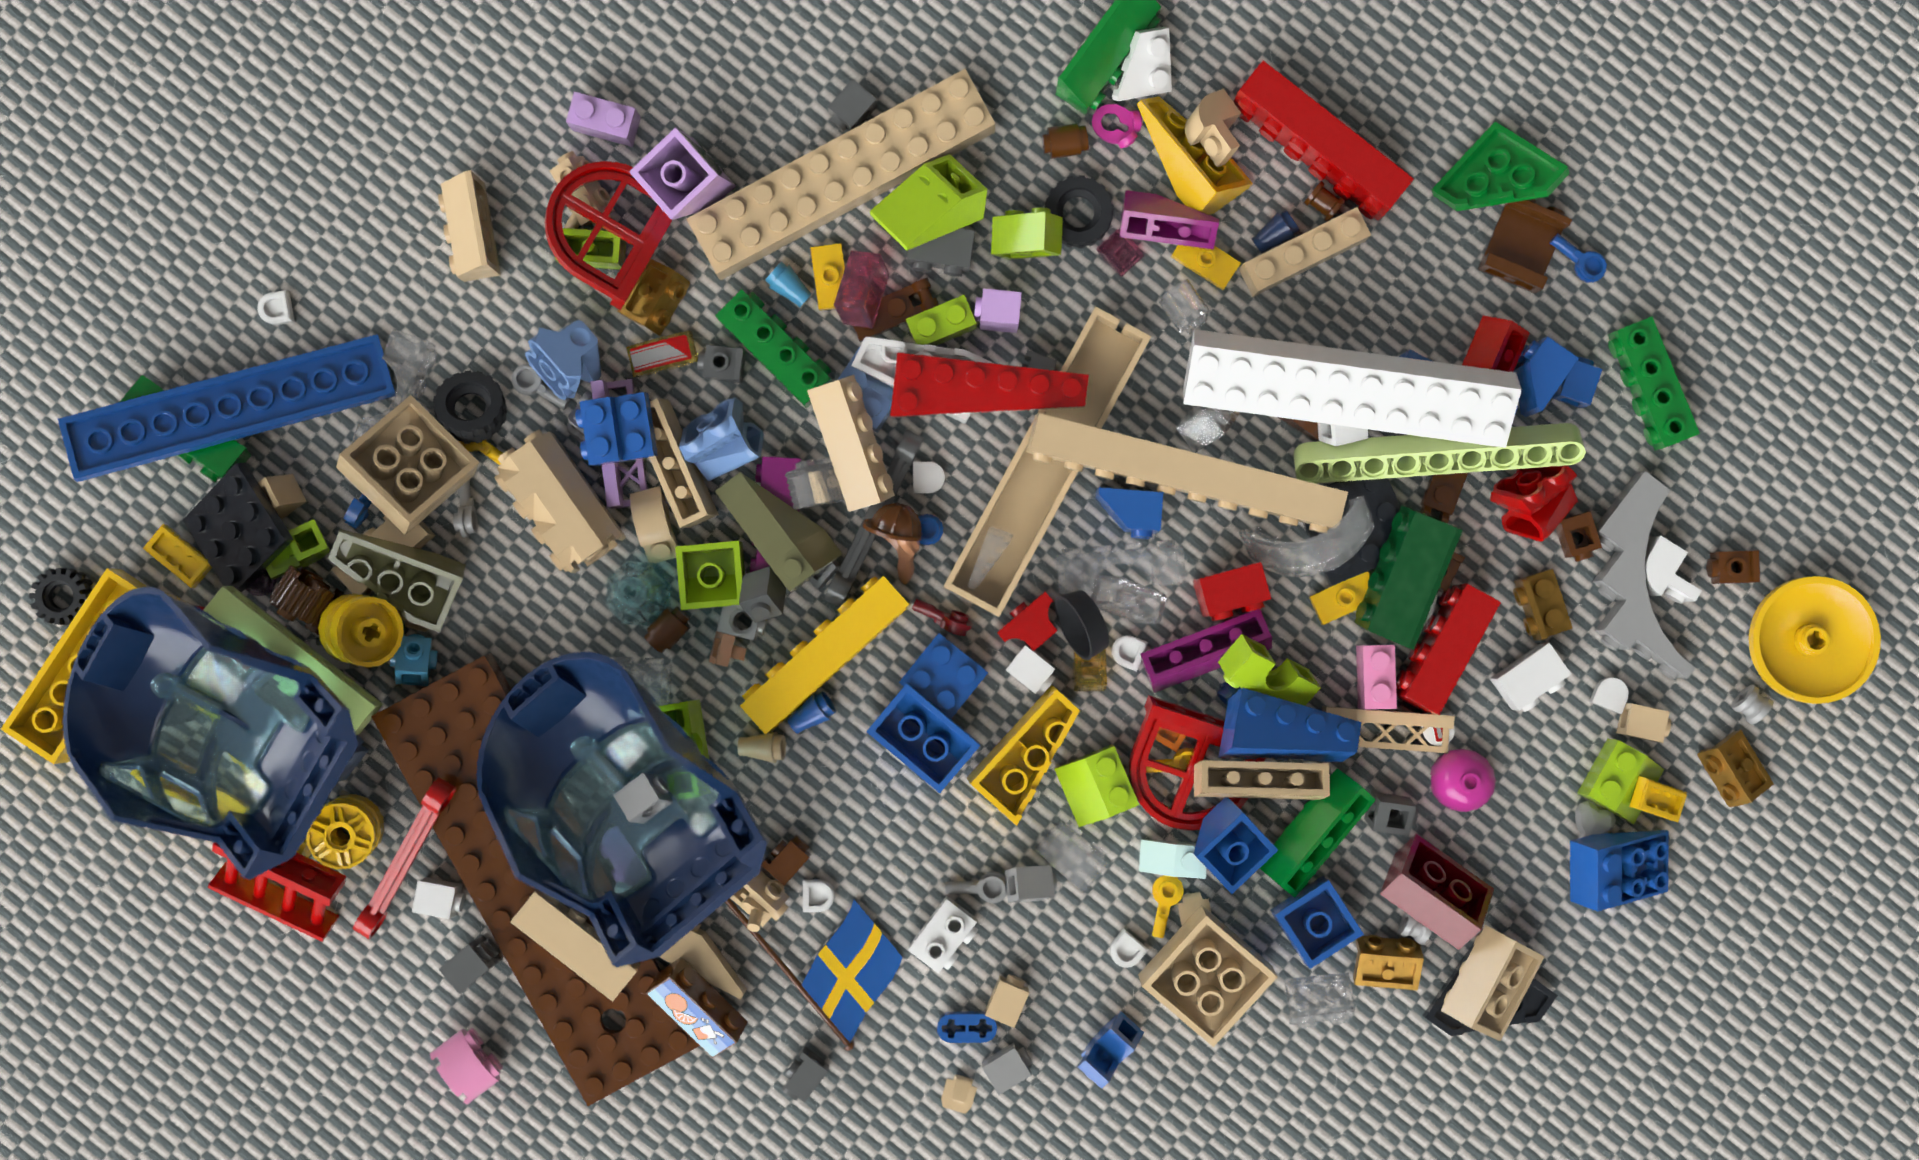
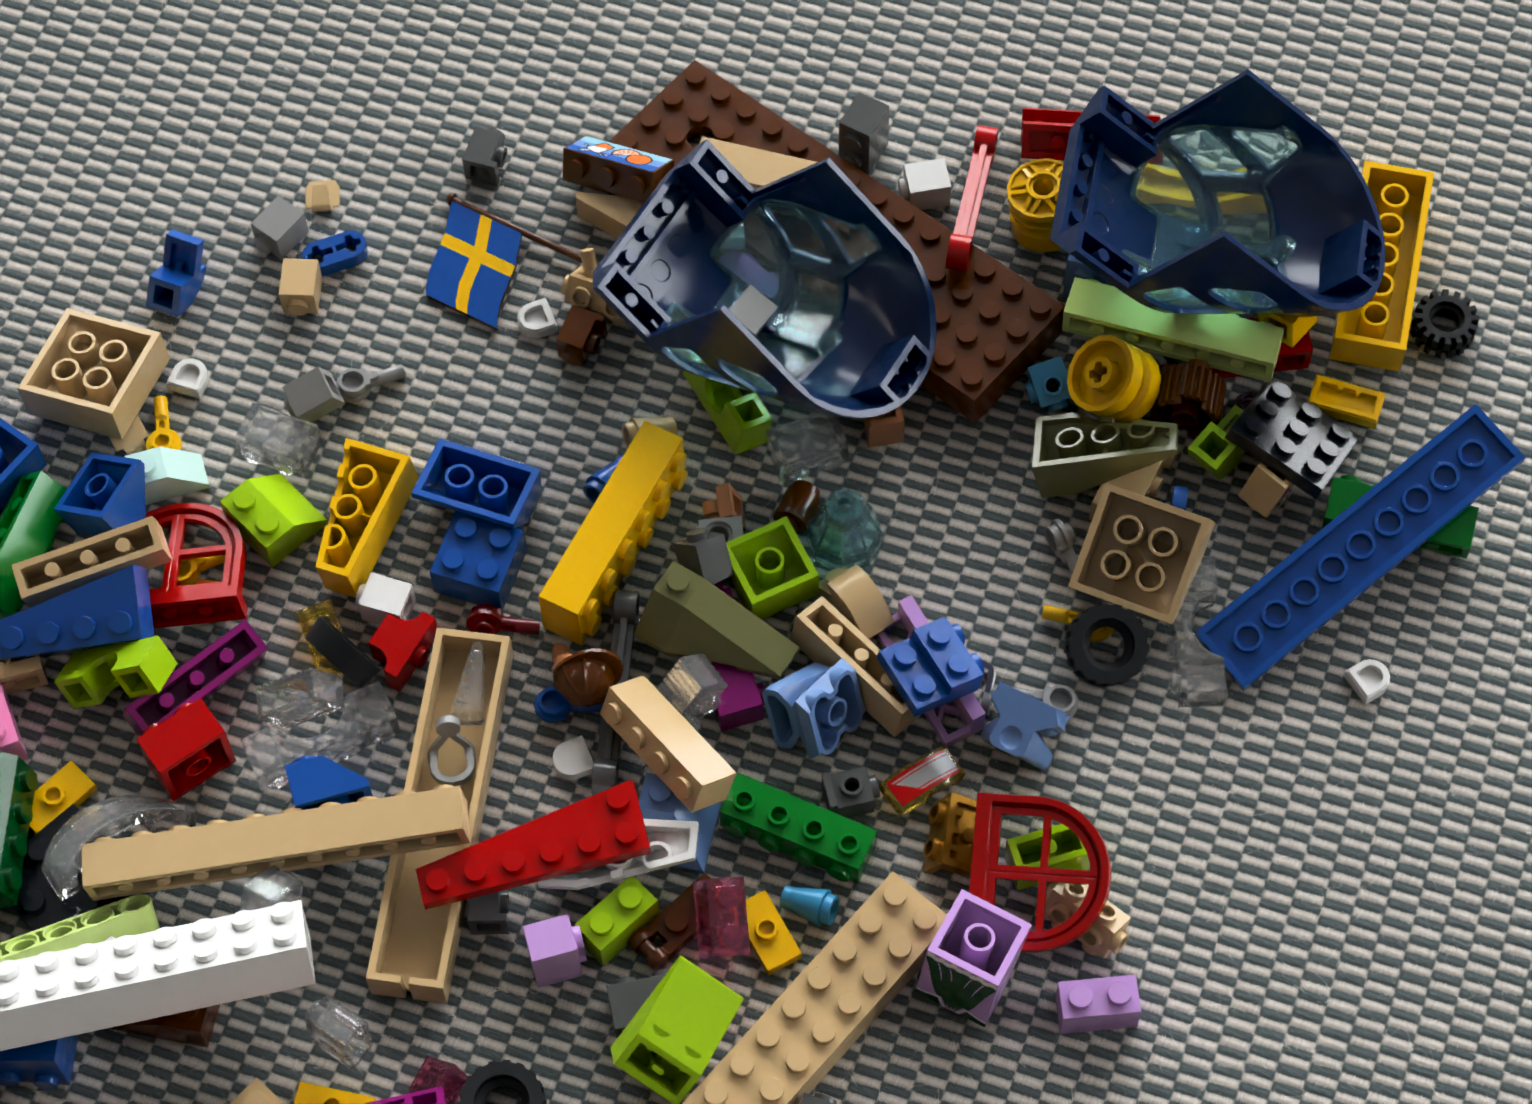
camera: 160 degrees right, 25 degrees down
bright pink brick [430,1028,503,1104] -> none
tan slope [438,170,501,282] -> none
tan brick [494,430,626,573] -> none
white brick [908,896,978,973] -> none
lime brick [991,207,1063,260] -> none
white tile [1111,635,1148,672] -> none
none -> light grey piece [427,715,476,787]

